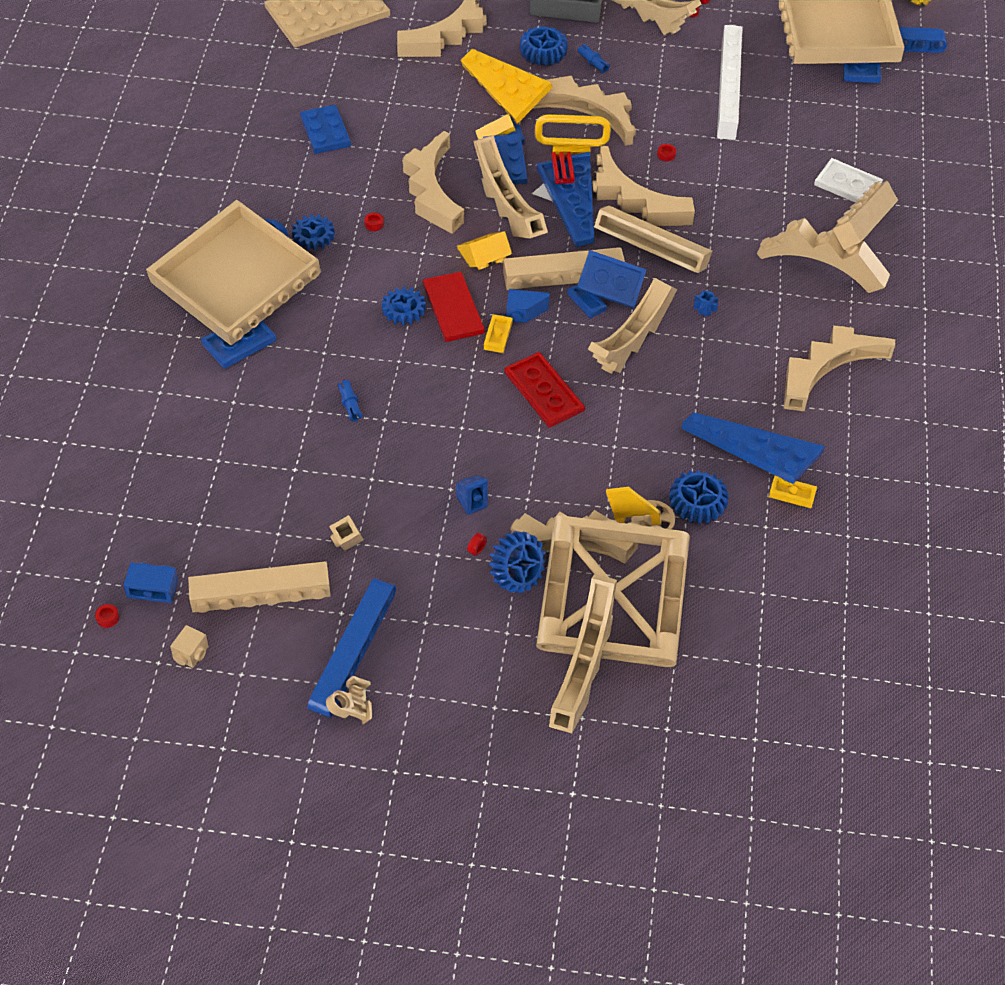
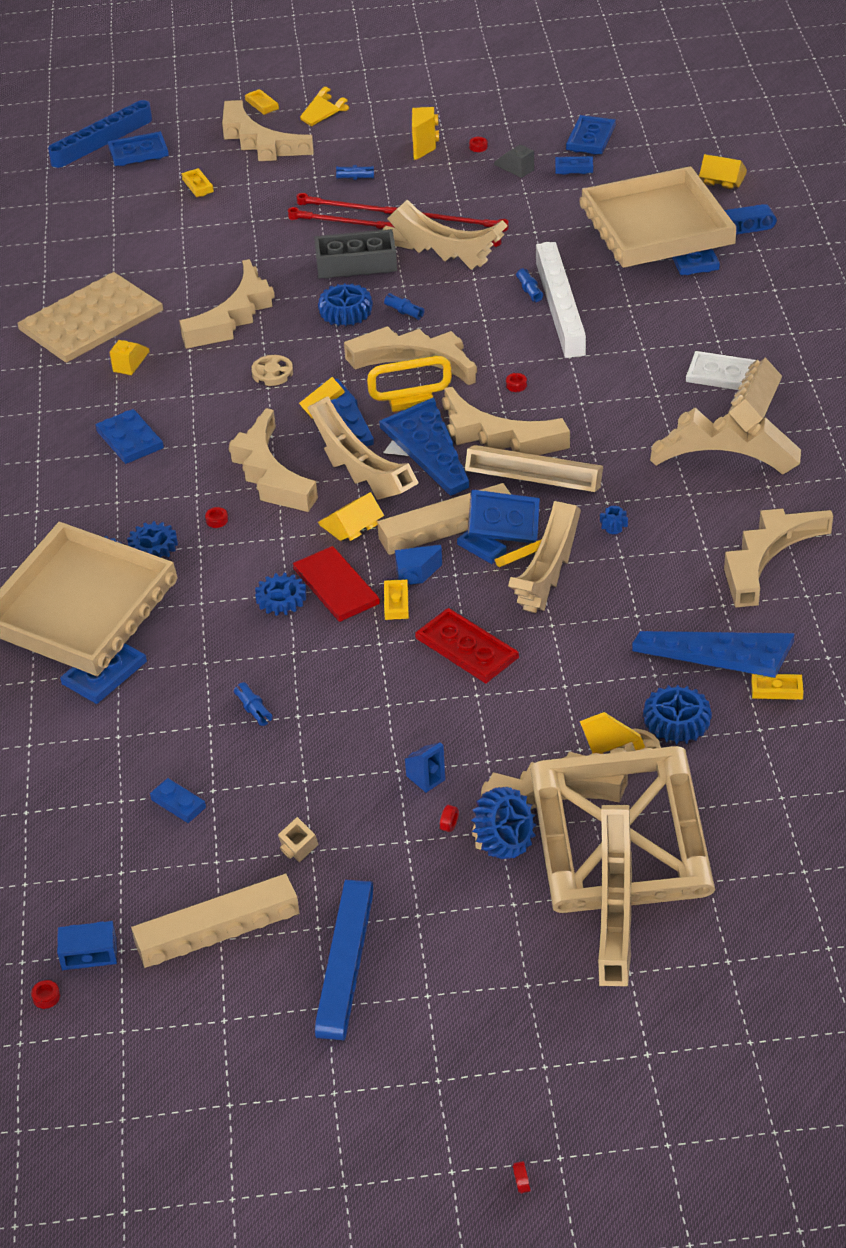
camera: 10 degrees left, 10 degrees down
tan brick [170,625,209,668] -> none
tan piece [326,676,372,724] -> none
yellow wing [461,49,553,124] -> none
red tile [551,151,575,184] -> none
none -> yellow slope [110,340,150,375]
none -> blue plate [150,778,206,823]
none -> tan piece [251,355,293,386]
none -> yellow tile [494,539,542,567]
none -> red tile [512,1161,531,1194]
none -> blue pin [516,268,543,302]

